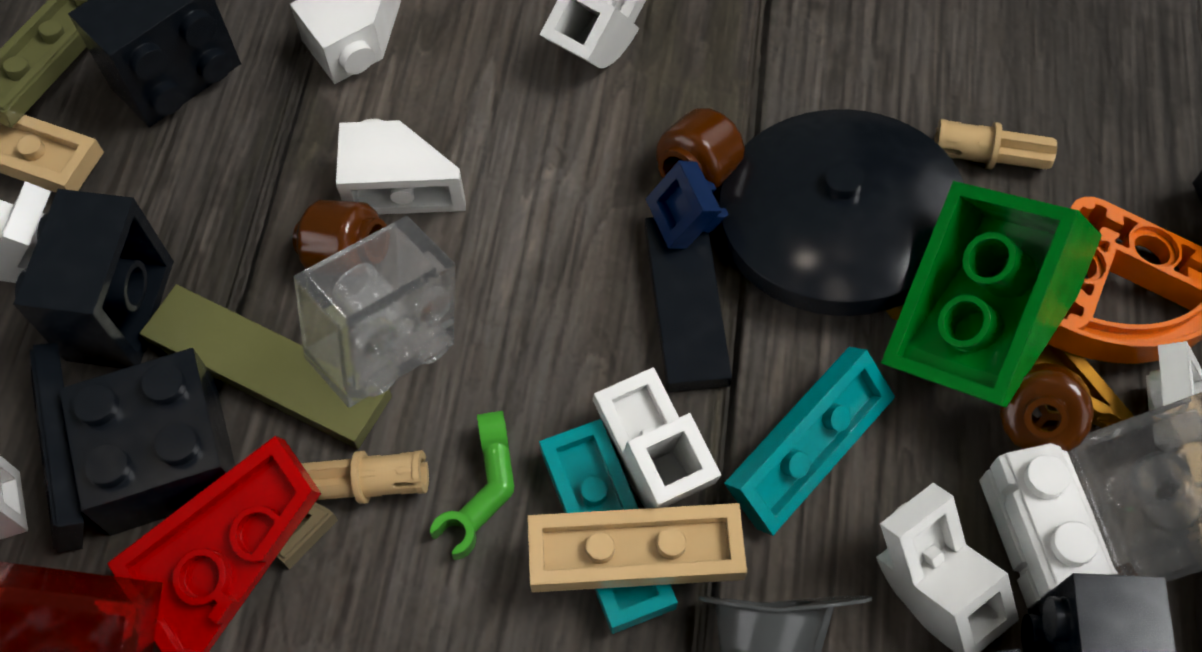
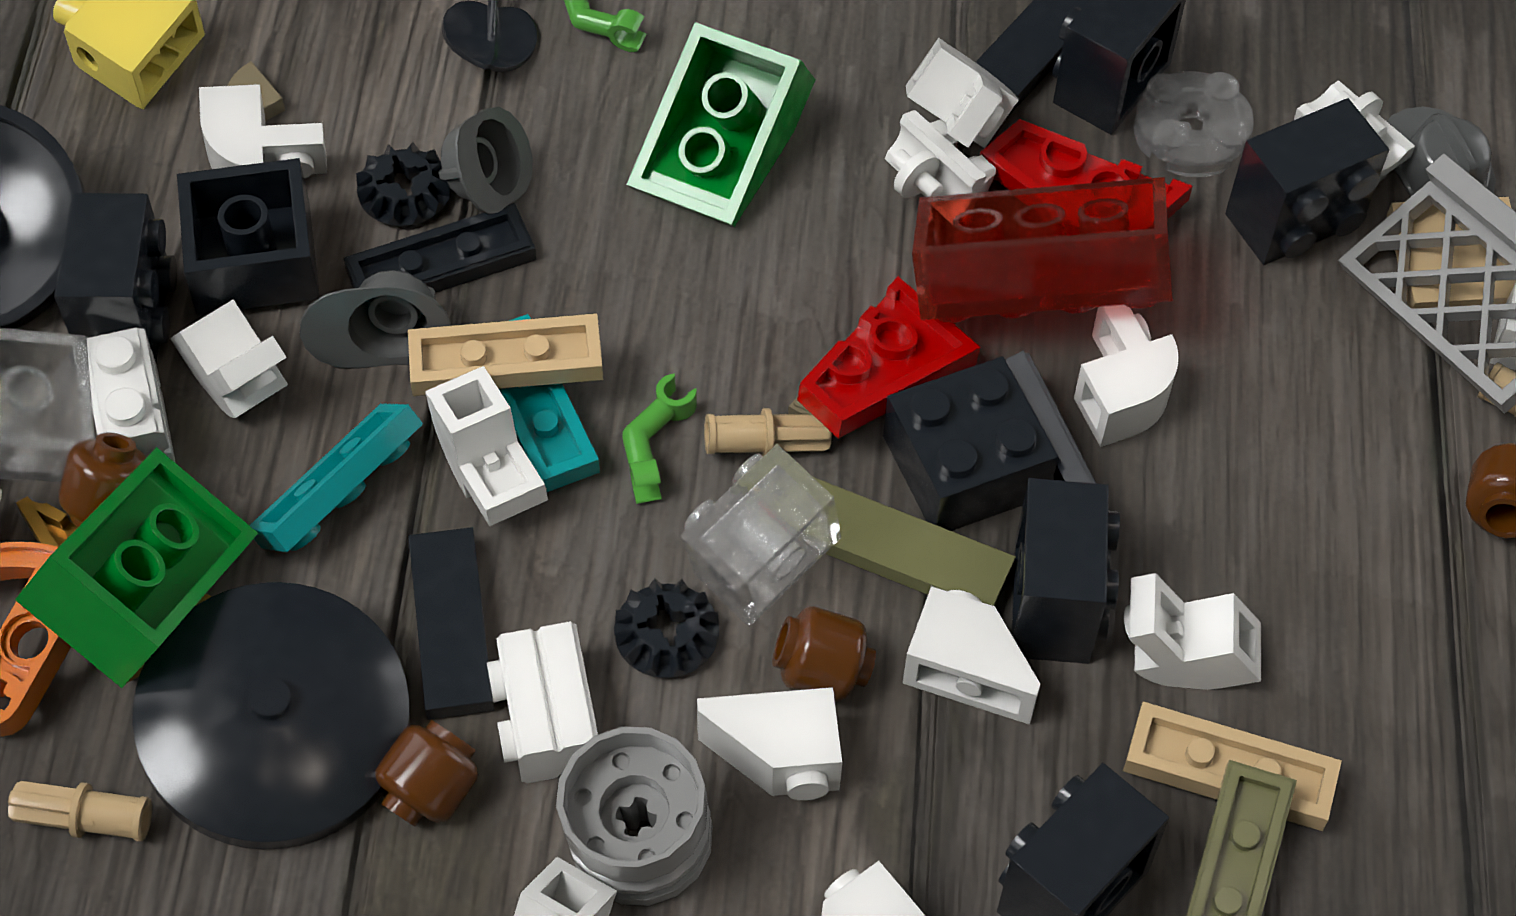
camera: 175 degrees right, 5 degrees down
dark blue tile [645,160,729,249] -> none
none -> white brick [487,621,598,783]
none -> light grey wheel [556,727,713,906]
none -> black gear [614,578,719,678]
none -> white slope [903,586,1040,724]

